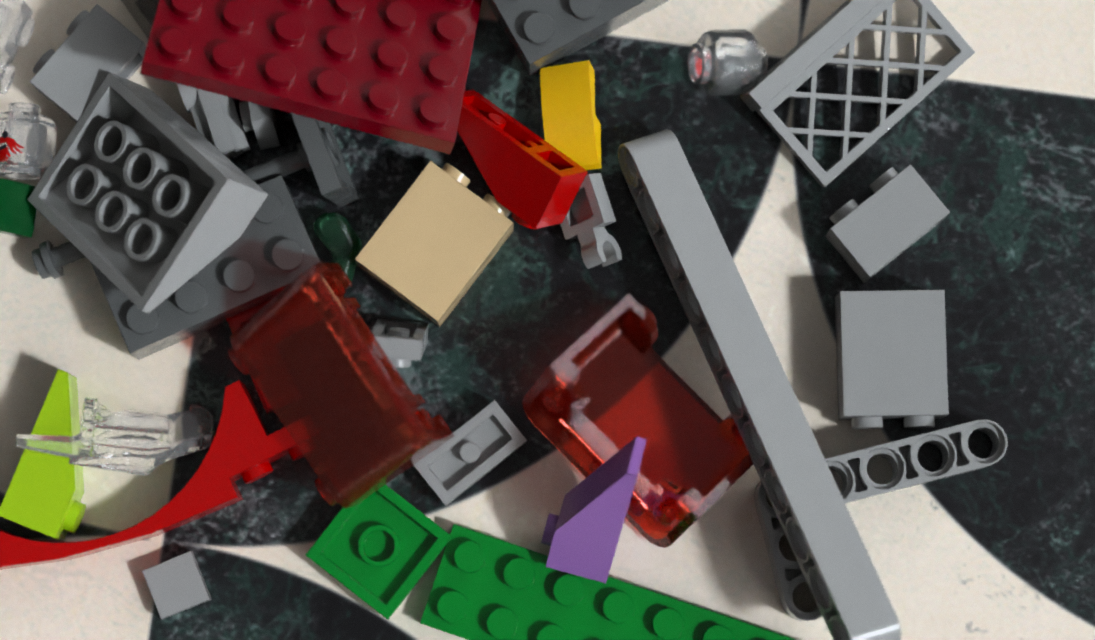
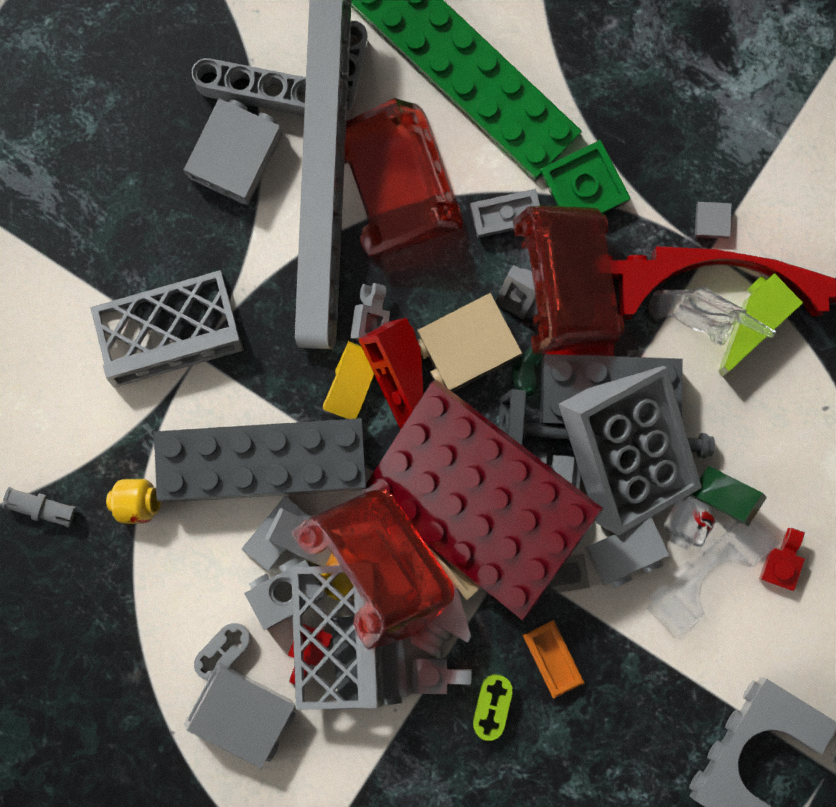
camera: 155 degrees left, 0 degrees up
medium lavender slope [541,437,647,583] -> none
clear head [688,29,768,96] -> none
light grey brick [825,164,950,283] -> none

